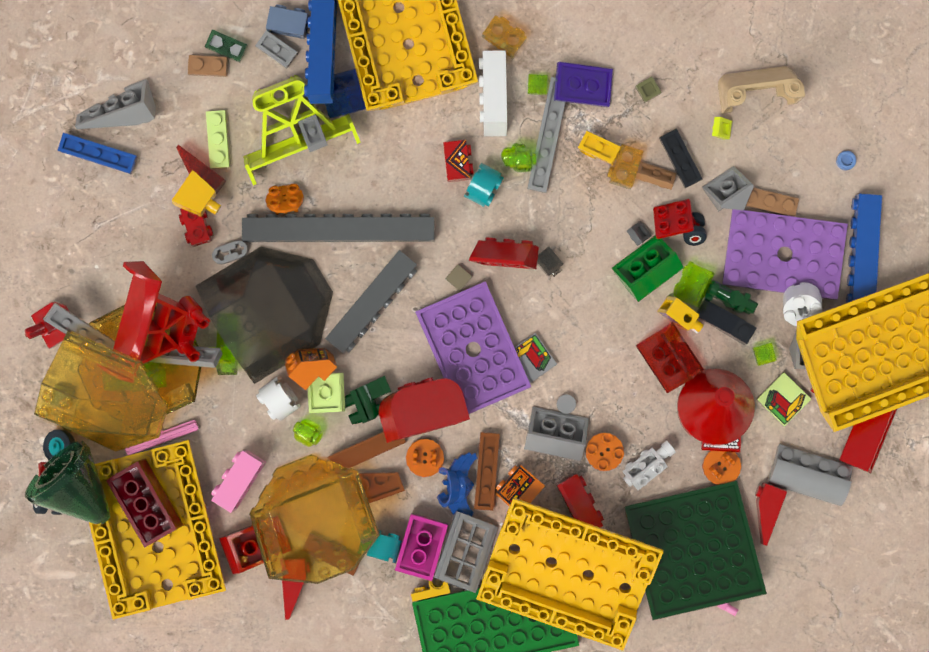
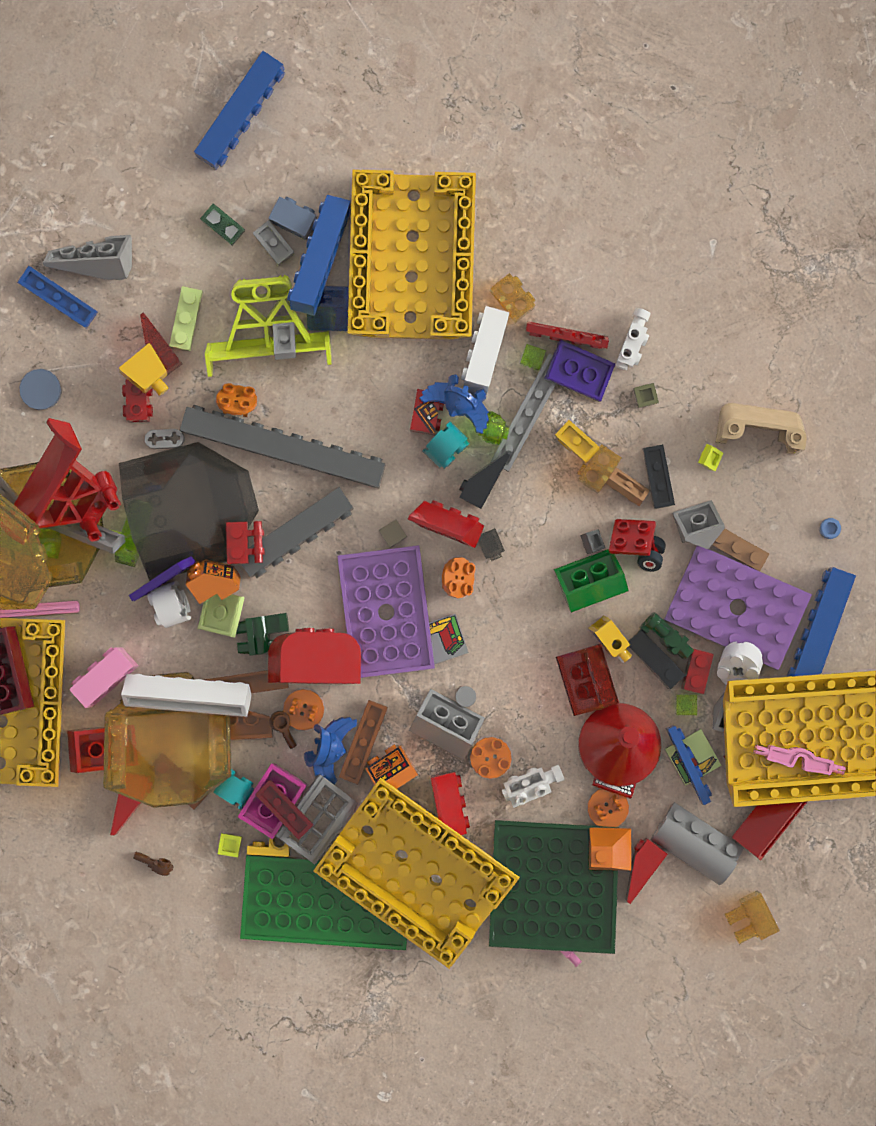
camera: 20 degrees right, 0 degrees up
medium nougat plate [188,55,228,77] -> none
clear neon green head [293,419,323,447] -> none
clear neon green bracket [673,261,715,308] -> none
none -> sand blue tile [19,369,62,410]
none -> white brick [121,674,252,717]
none -> dark purple tile [128,556,195,601]
none -> reddish brown plate [133,851,174,876]
none -> neon yellow plate [217,833,242,858]
none -> red plate [226,521,265,565]
none -> dark red plate [255,779,314,840]
none -> reddish brown plate [269,711,297,749]
none -> blue helmet [419,374,489,434]
none -> orange plate [442,557,475,598]
none -> black slope [459,450,512,509]
none -> red wing [526,321,609,349]
none -> orange slope [589,828,631,871]
none -> white brick [615,308,651,371]
none -> blue plate [666,725,712,805]
none -> red brick [681,649,714,694]
none -> clear yellow brick [724,890,780,945]
none -> bright pink piece [754,745,845,775]

